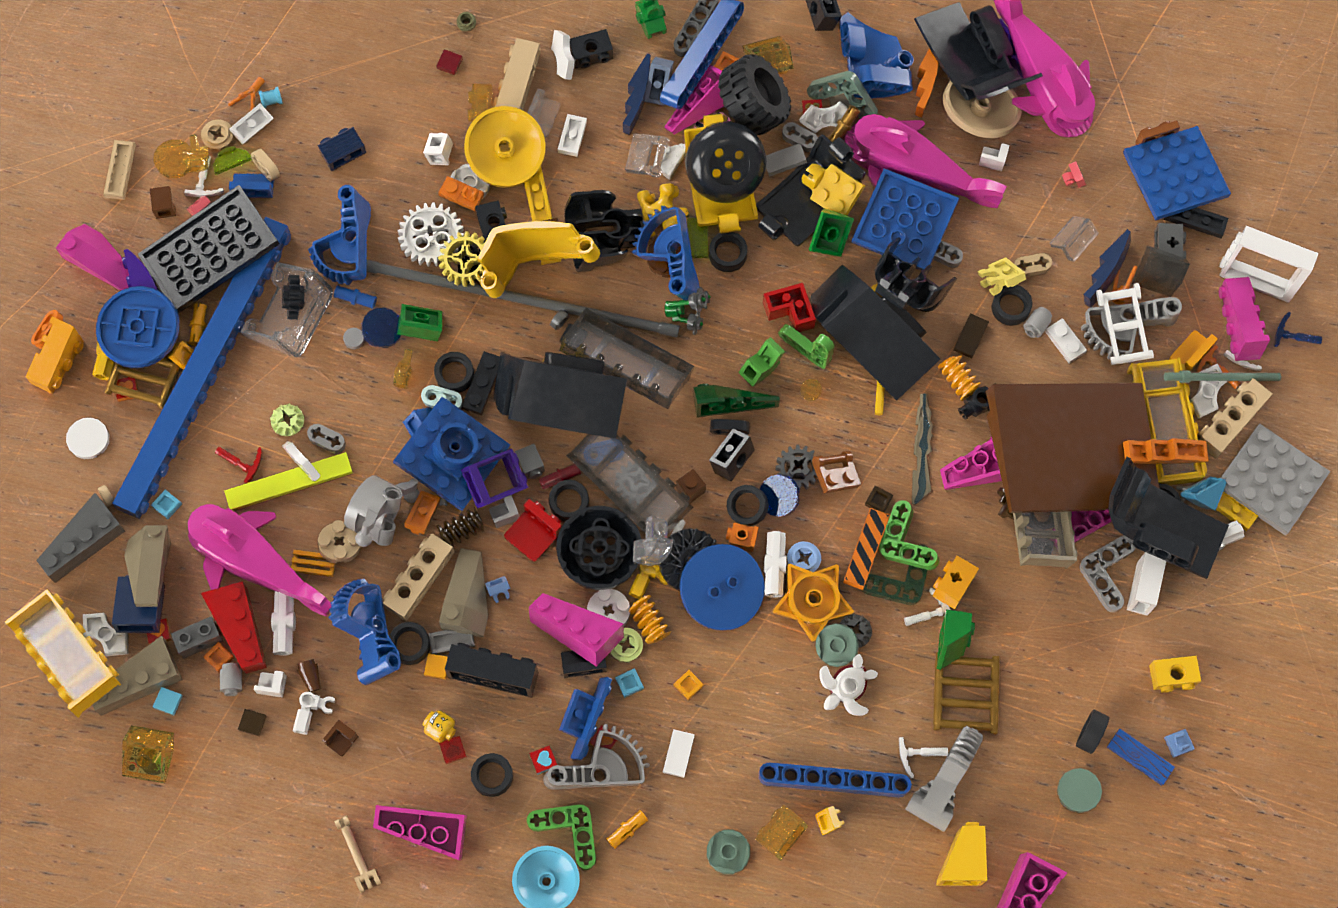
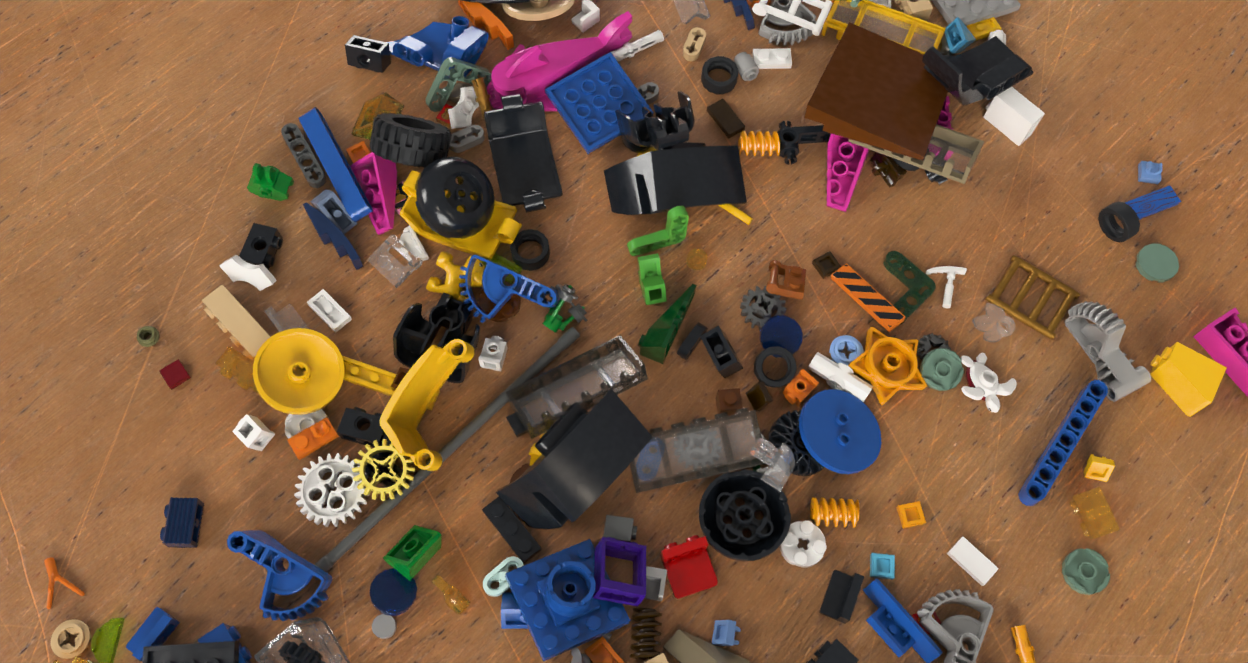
camera: 60 degrees left, 5 degrees down
white plate [229,103,274,145] -> none
tan beam [251,149,280,182] -> none
medium azure bush [259,86,283,108] -> none
blue pin [334,285,377,309] -> none
black tyre [434,352,474,393] -> none
dark pink wedge [529,593,624,667] -> none
dark red axle [539,462,581,490] -> none
black tyre [549,480,589,522] -> none
dark grey tile [550,309,569,330] -> none
yellowish green gear [610,628,643,662] -> none
yellow bar [628,559,668,600] -> none
red brick [763,283,816,332] -> none
light grey tile [766,143,807,177] -> none
yellow plate [802,163,865,215] -> none
green slope [809,208,854,257] -> none
bright green beam [879,500,940,570] -> none
white piece [899,737,948,779] -> none
dark tan sword [912,394,933,505] -> none
light orange brick [933,555,979,609] -> none
green slope [936,609,975,670] -> none
light yellow plate [978,258,1026,296] -> none
light grey beam [1080,535,1136,612] -> none
orange slope [1123,438,1209,464] -> none
yellow brick [1149,656,1201,693] -> none
none -> white brick [478,336,508,372]
none -> white pin [611,30,664,62]
none -> dark brown tile [746,382,773,412]
none -> clear plate [972,303,1015,342]

